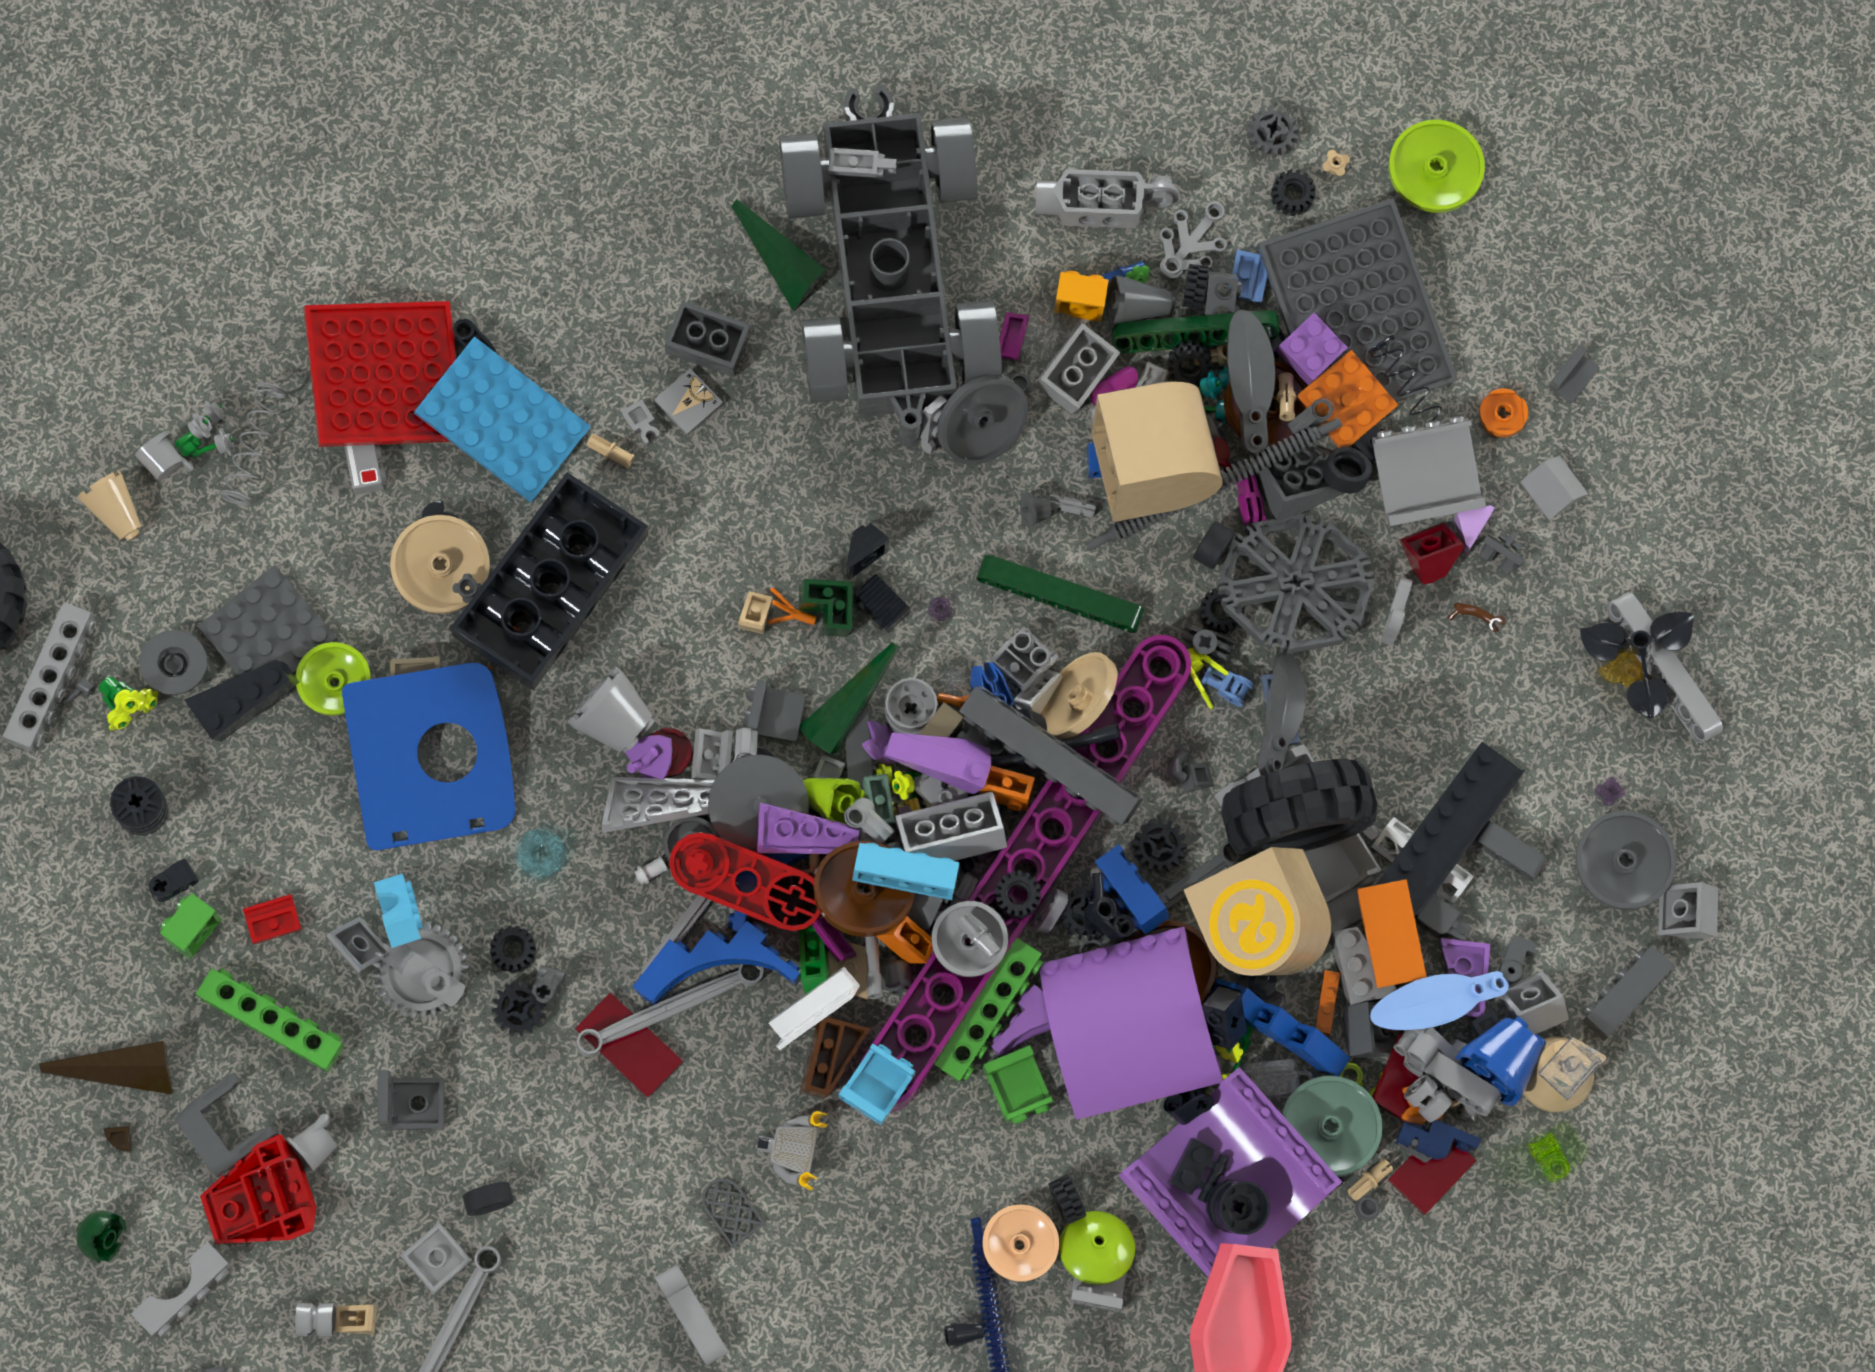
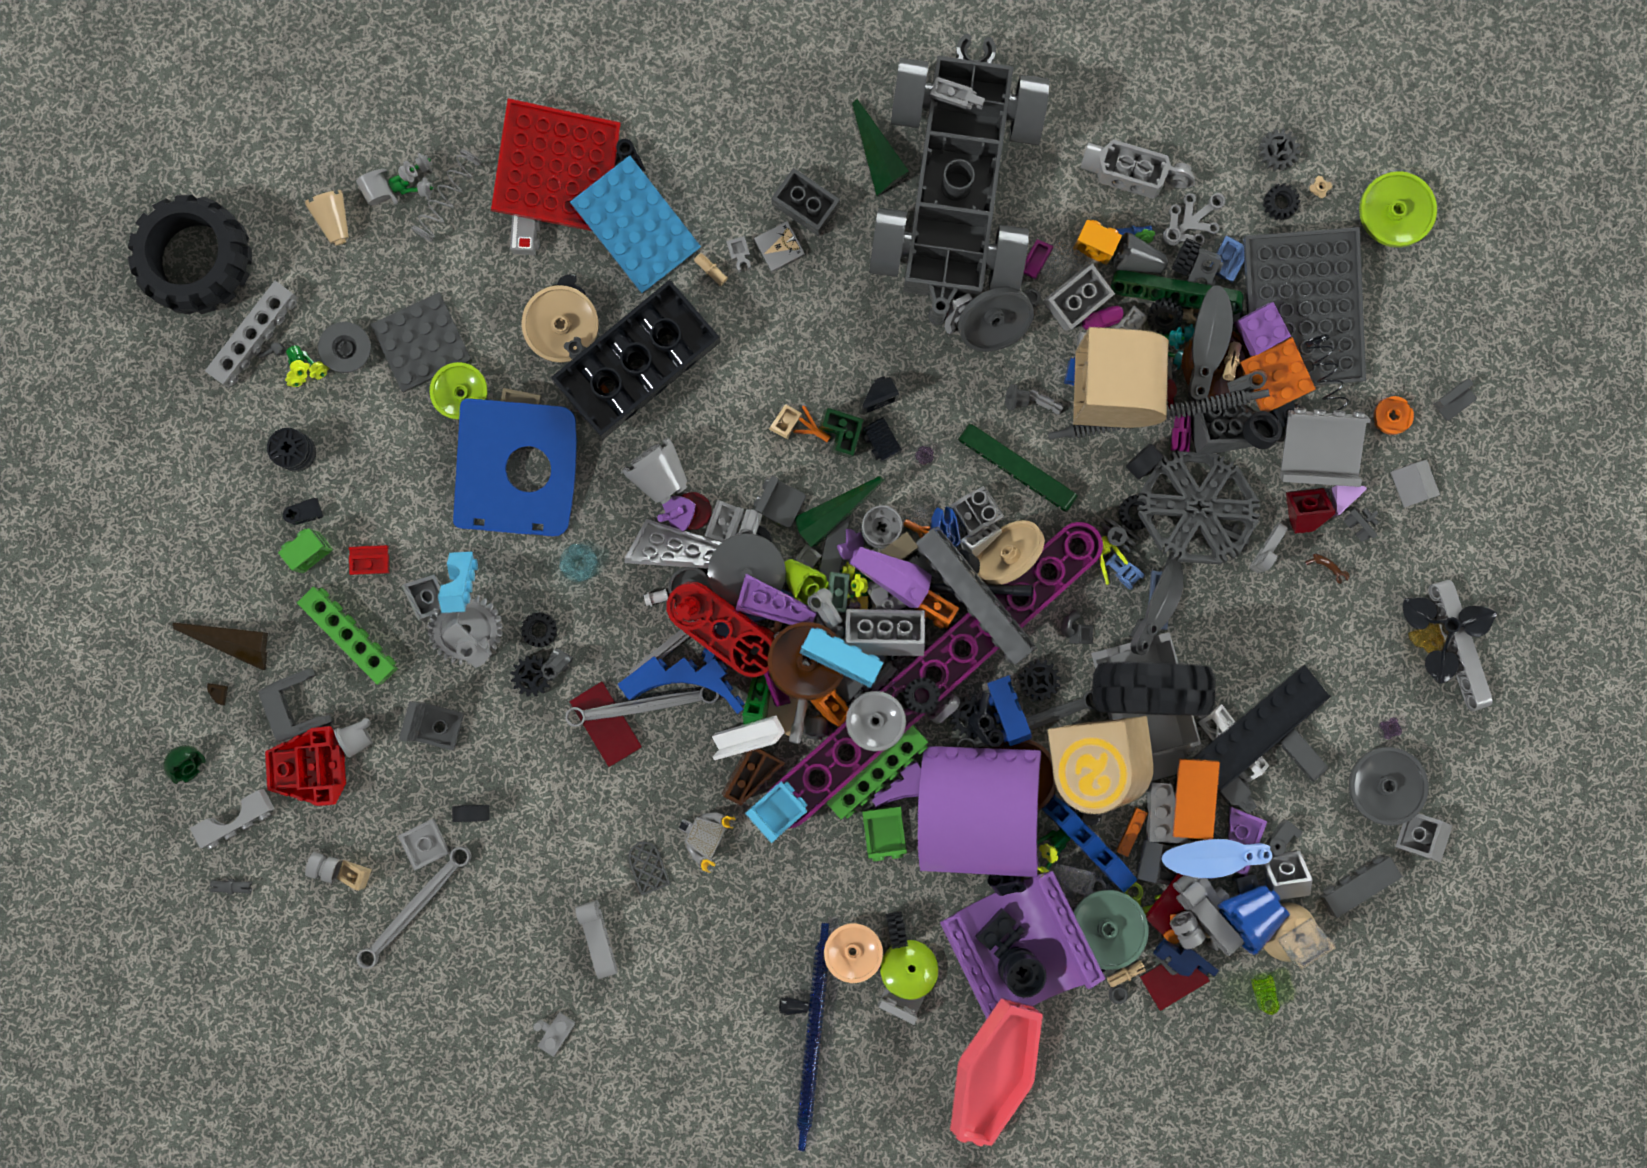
camera: 20 degrees right, 10 degrees up
black wedge [185,660,300,742] -> none
light grey axle [956,914,1001,960] -> none
black brick [1203,987,1247,1050] -> none

